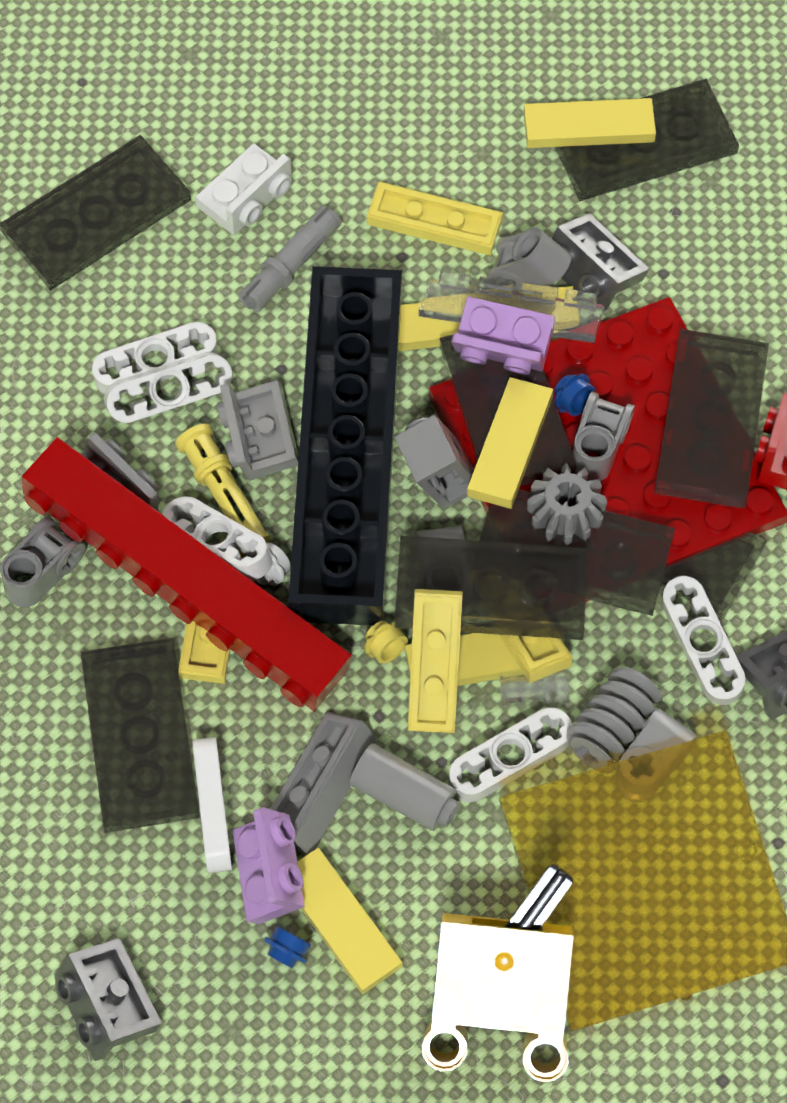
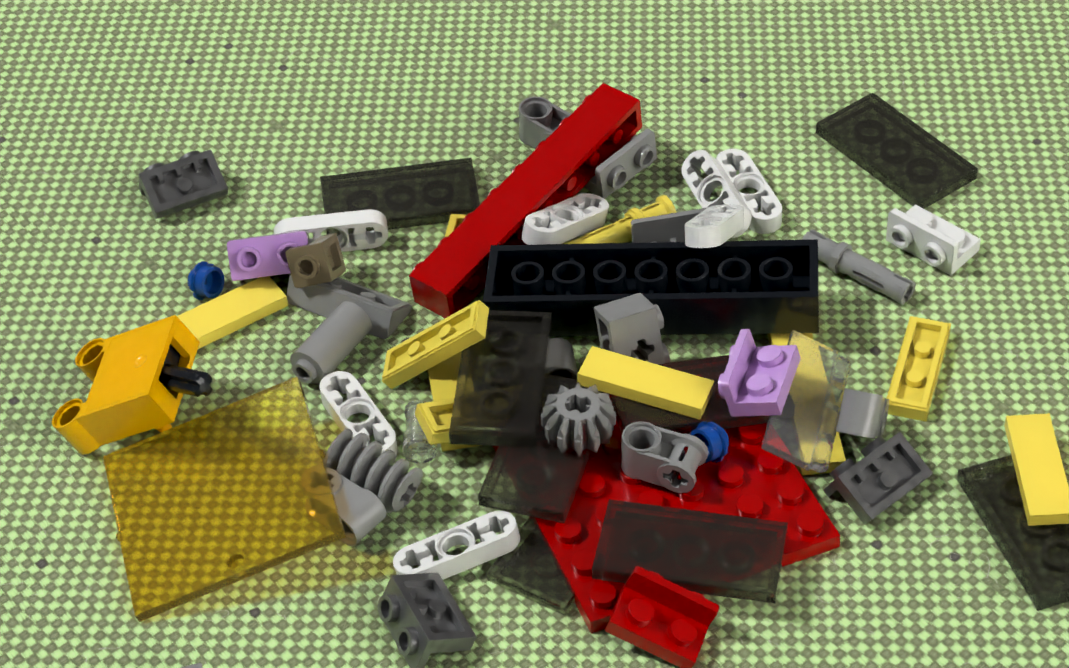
camera: 95 degrees right, 20 degrees down
none -> dark tan bracket [285,233,346,288]
none -> white beam [685,204,744,248]

